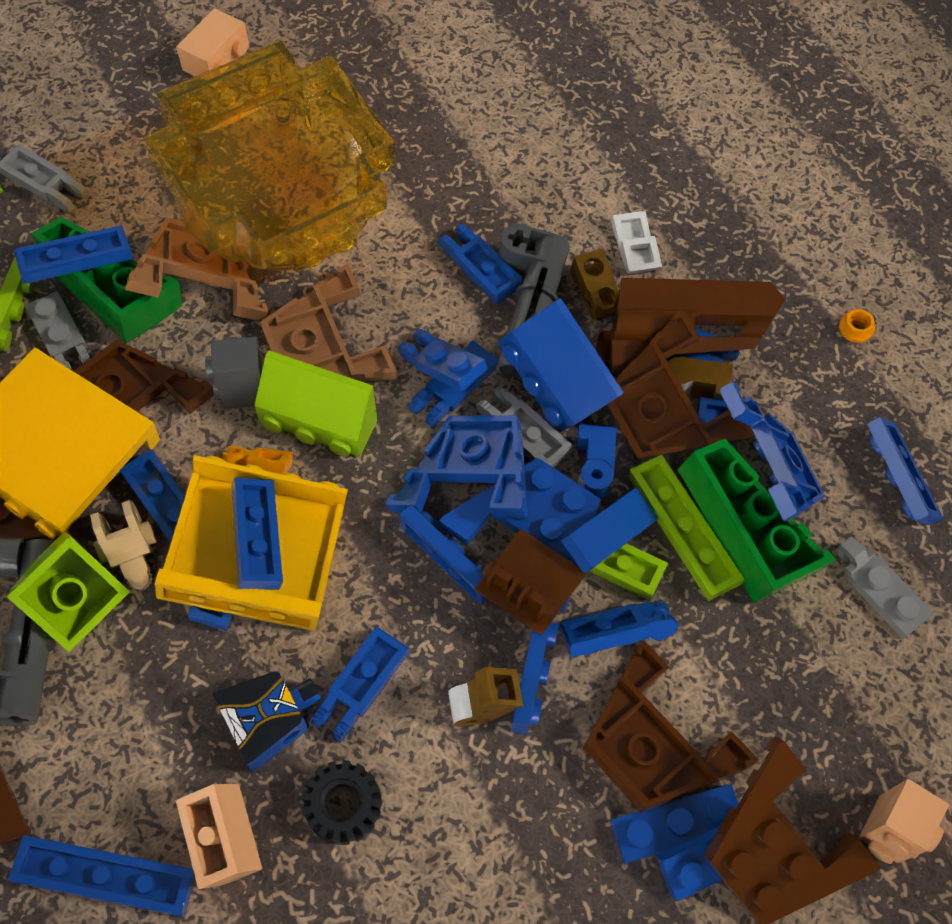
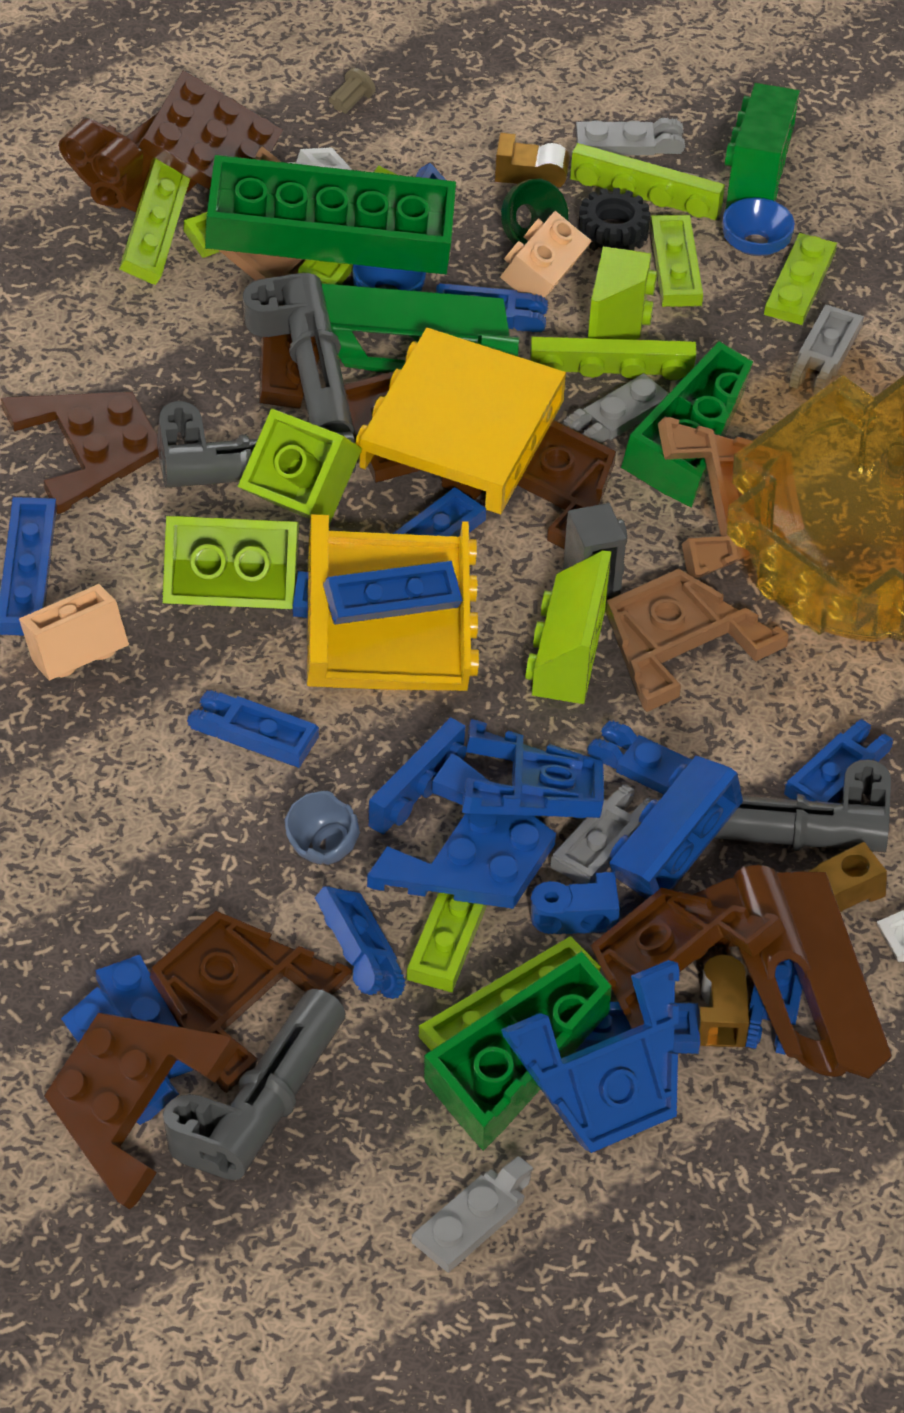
camera: 80 degrees right, 15 degrees down
blue tile [13,225,133,284] -> none
tan hinge [90,500,157,590] -> none
torso [213,671,321,772] -> none
light orange plate [222,446,293,474] -> none
black tyre [302,760,382,845] -> none
blue hinge [397,329,488,392] -> none
pearl gold leg [448,667,524,727] -> none
reddish brown hinge [474,529,587,636] -> none
blue plate [511,622,559,735] -> none
blue tile [561,487,659,574] -> none
light orange plate [839,309,875,343] -> none
light nougat brick [859,779,949,864] -> none
blue plate [867,417,944,525] -> none
none -> lime slope [162,516,299,609]
none -> dark grey piece [163,989,346,1180]
none -> sand blue hair [284,791,360,865]

